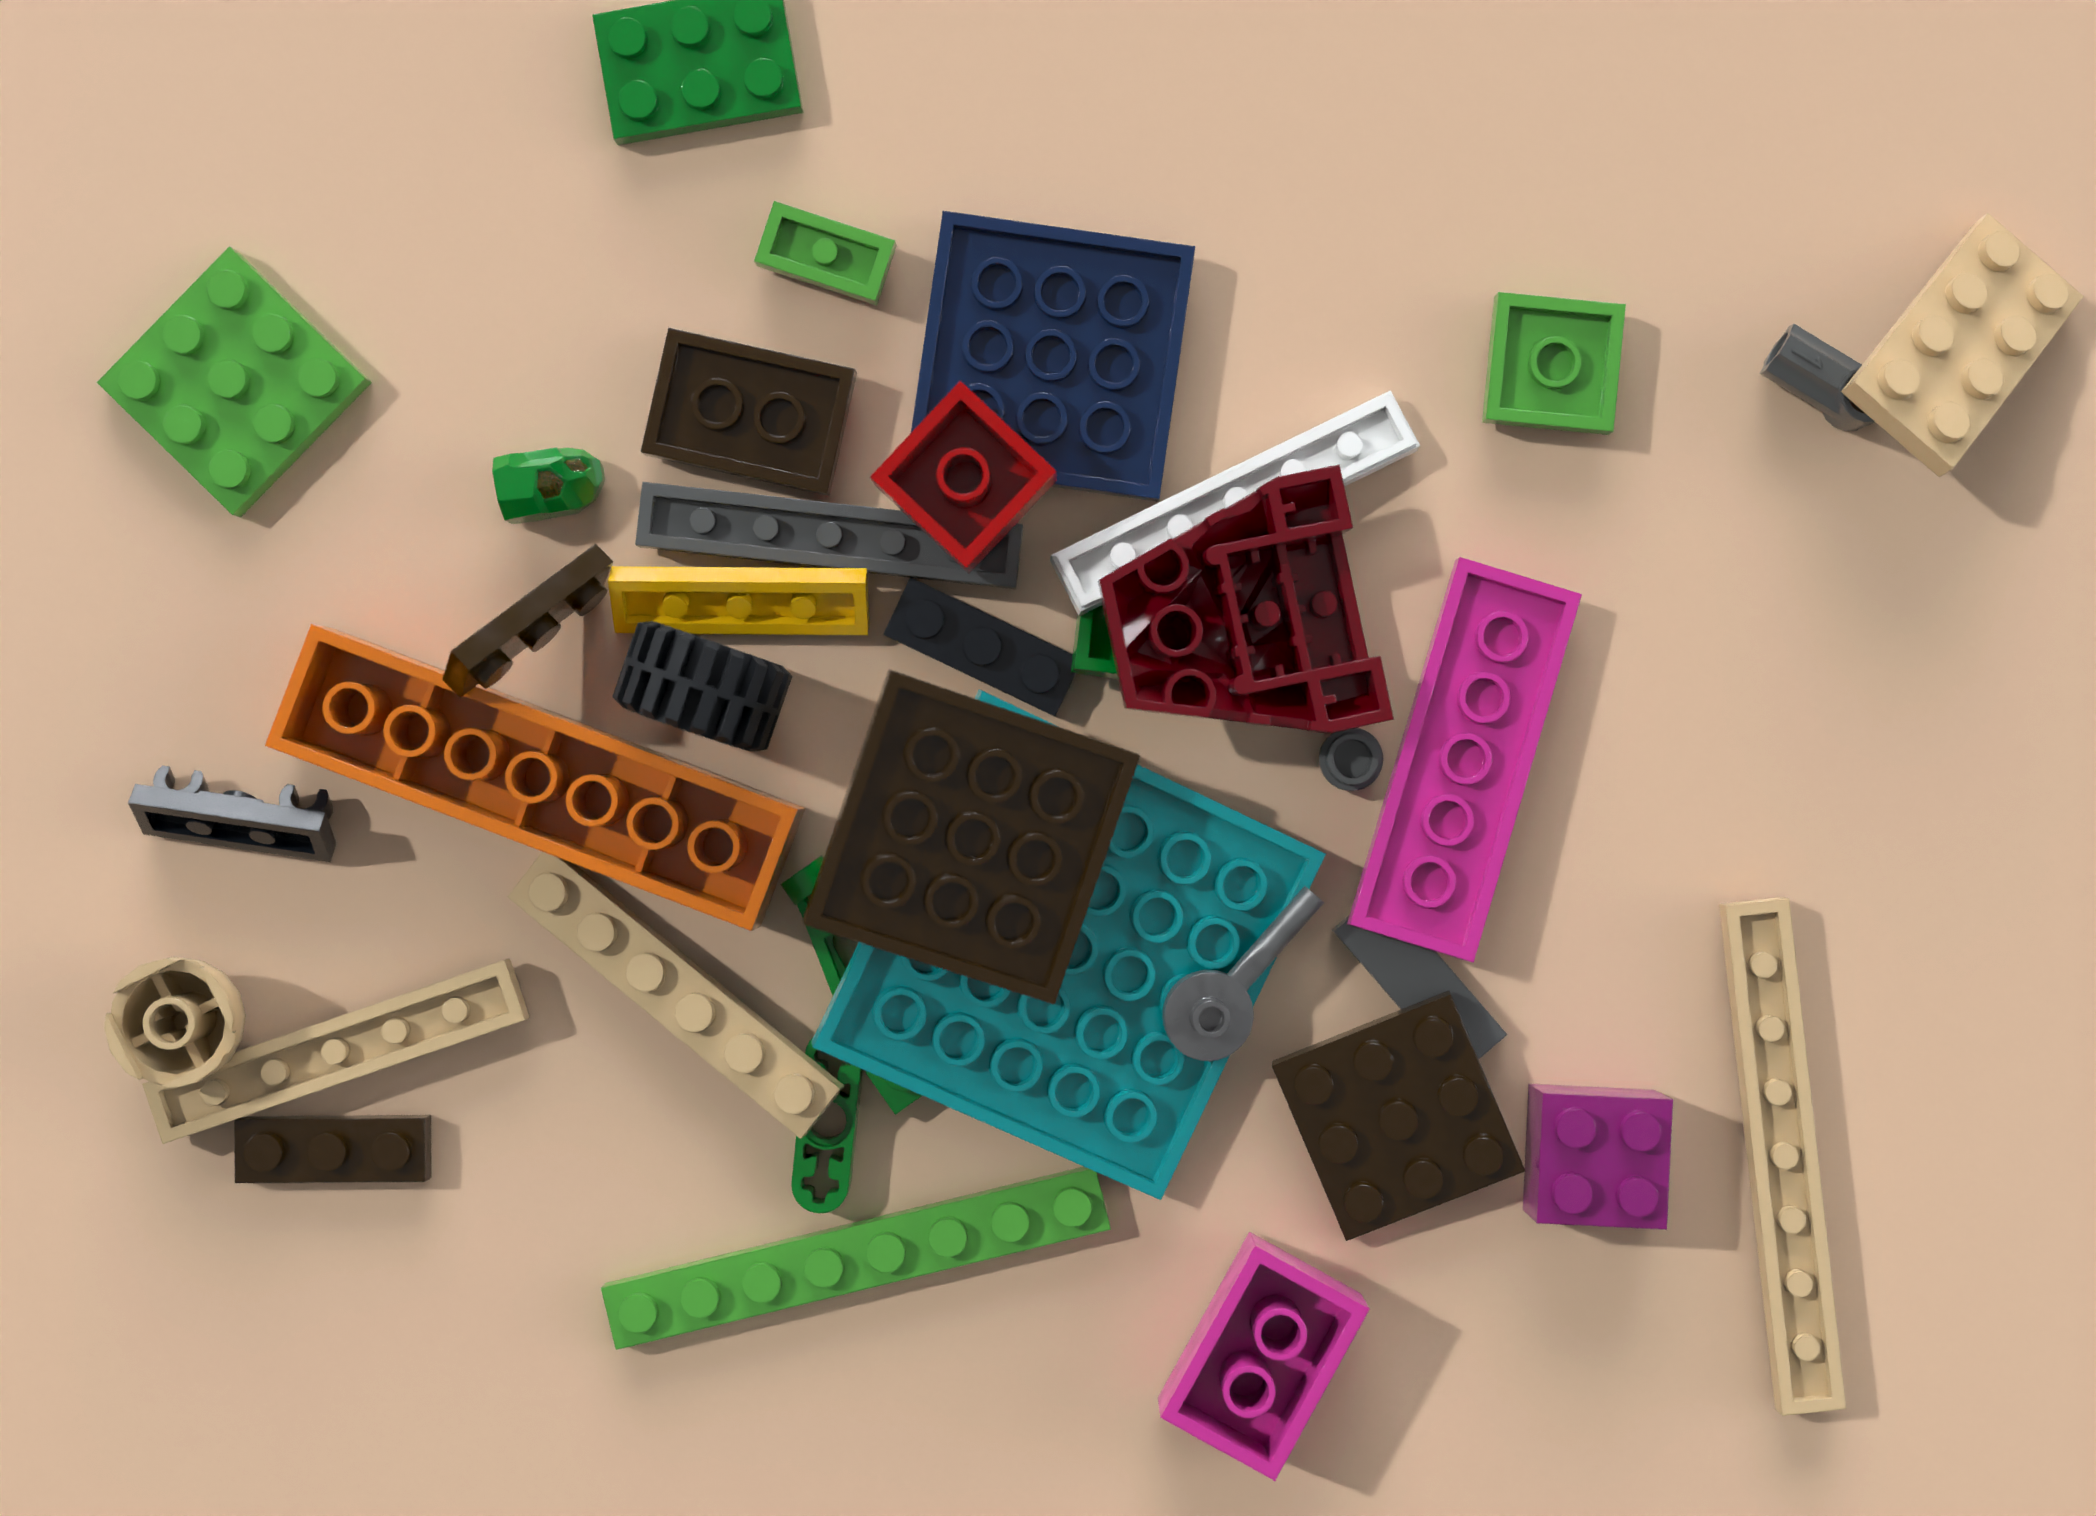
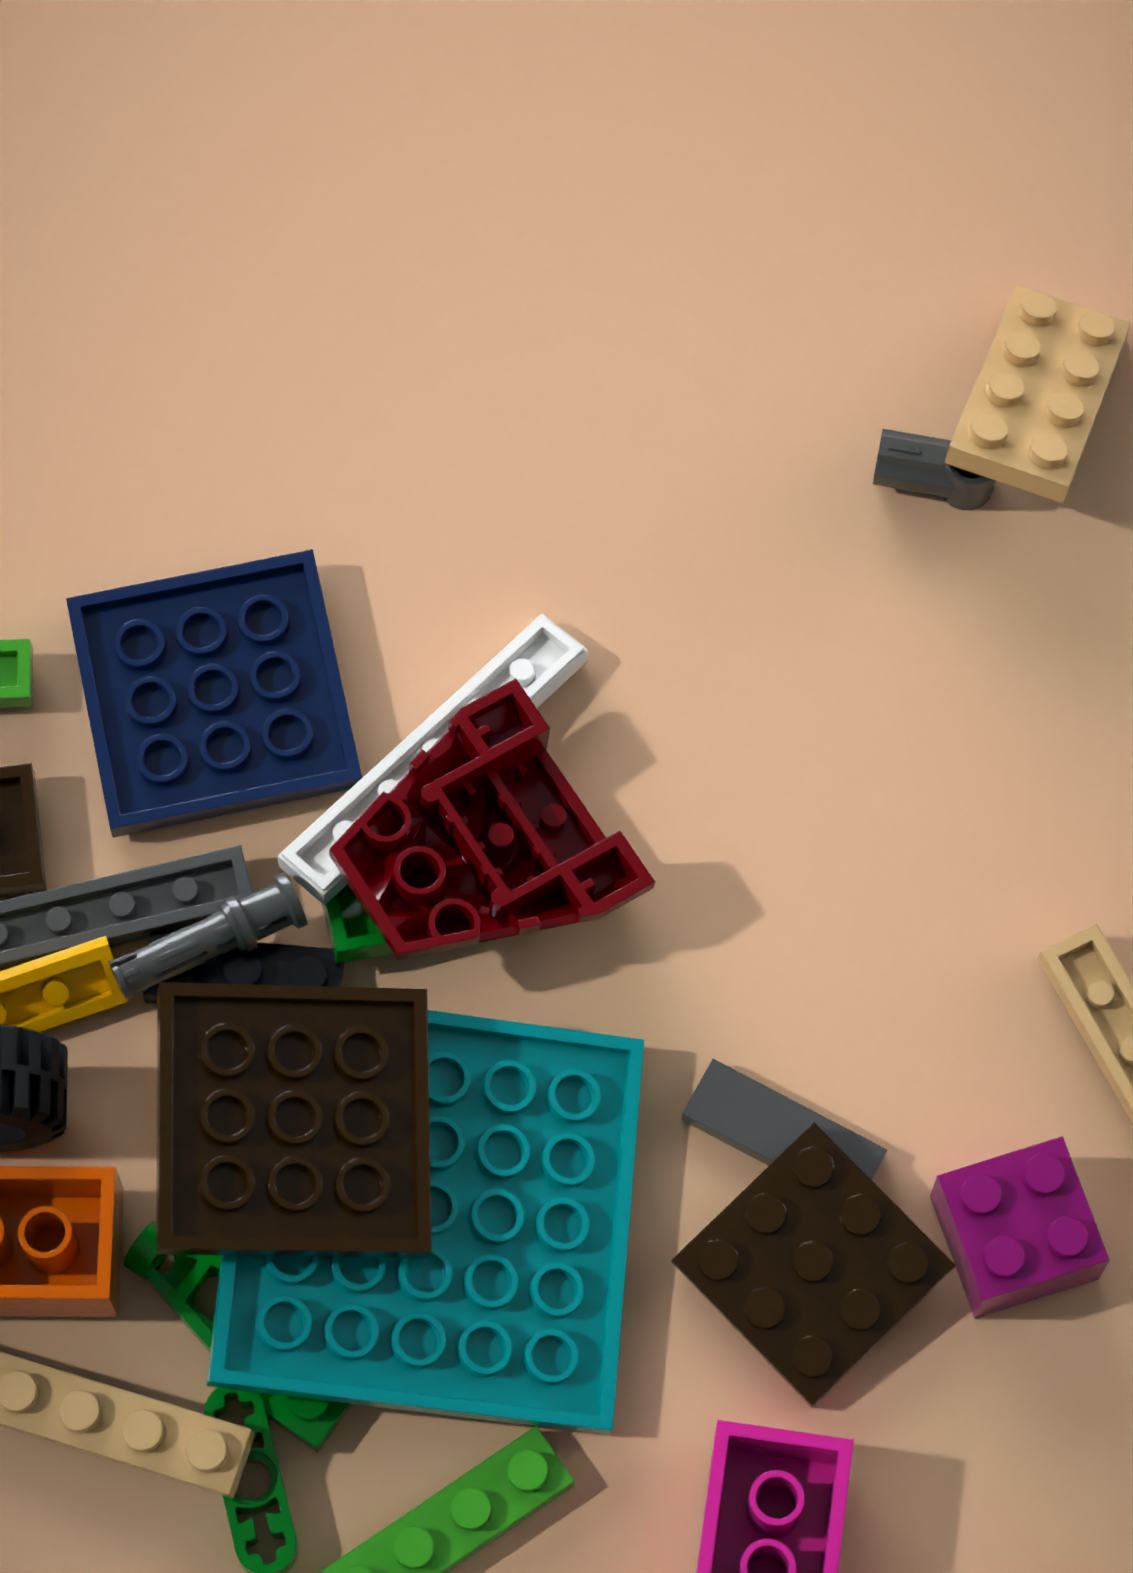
camera: 20 degrees left, 20 degrees down
red brick [870,381,1057,574] -> none
flat silver piece [1162,886,1324,1061] -> none
dark grey plate [1319,728,1383,791] -> none
dark pink plate [1347,557,1582,962] -> none
bright green plate [1482,292,1626,435] -> none
none -> dark grey pin [108,872,308,1000]

